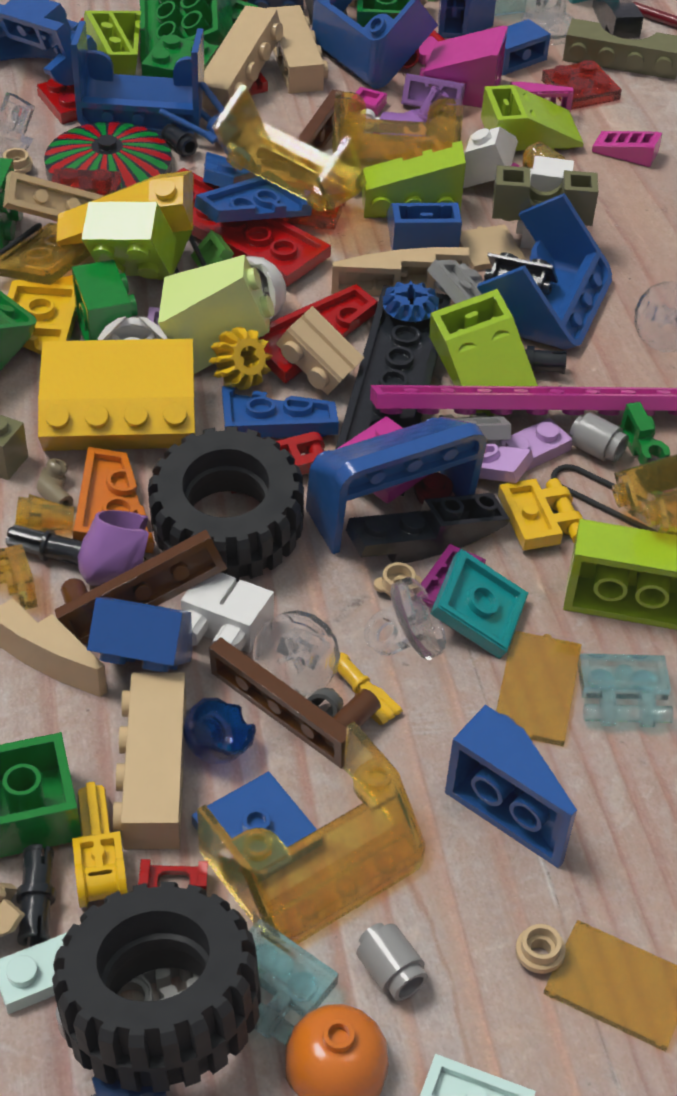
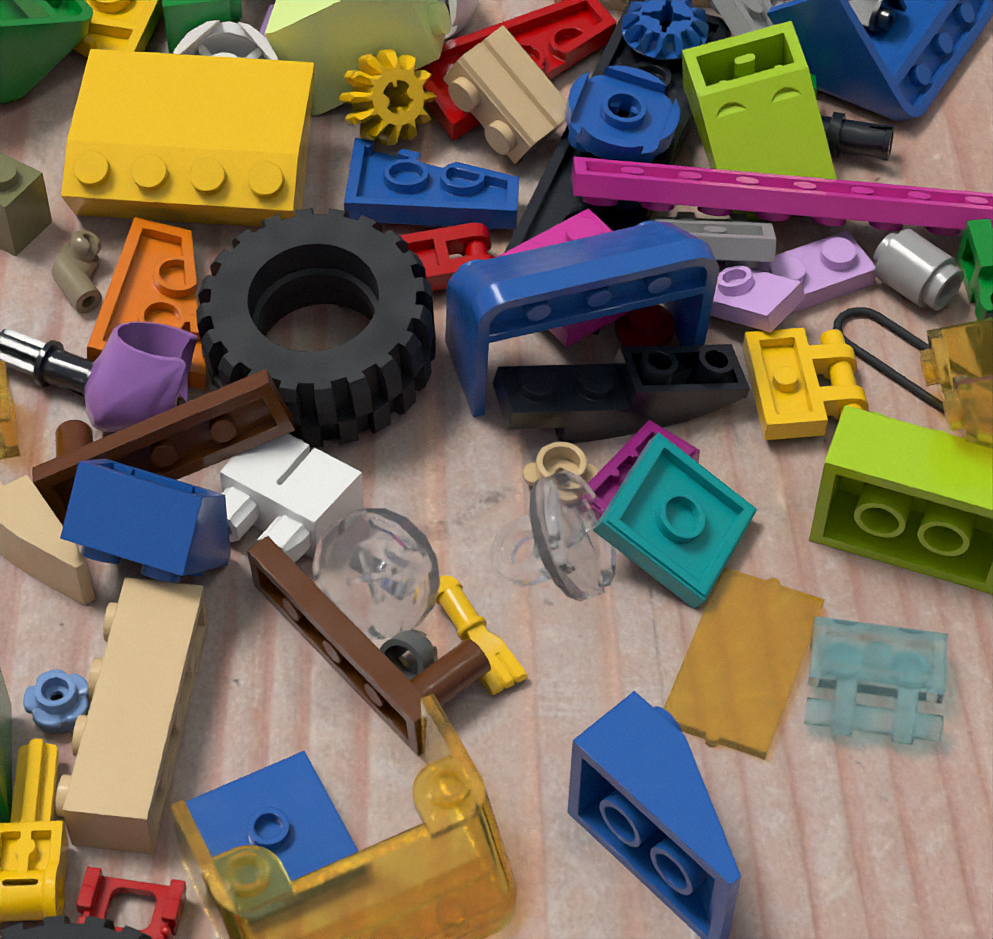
camera: 10 degrees right, 5 degrees up
clear yellow cone [15,494,75,532] -> none
clear blue hair [183,698,256,764] -> none
none -> medium blue plate [23,669,89,734]
none -> blue plate [565,65,680,163]

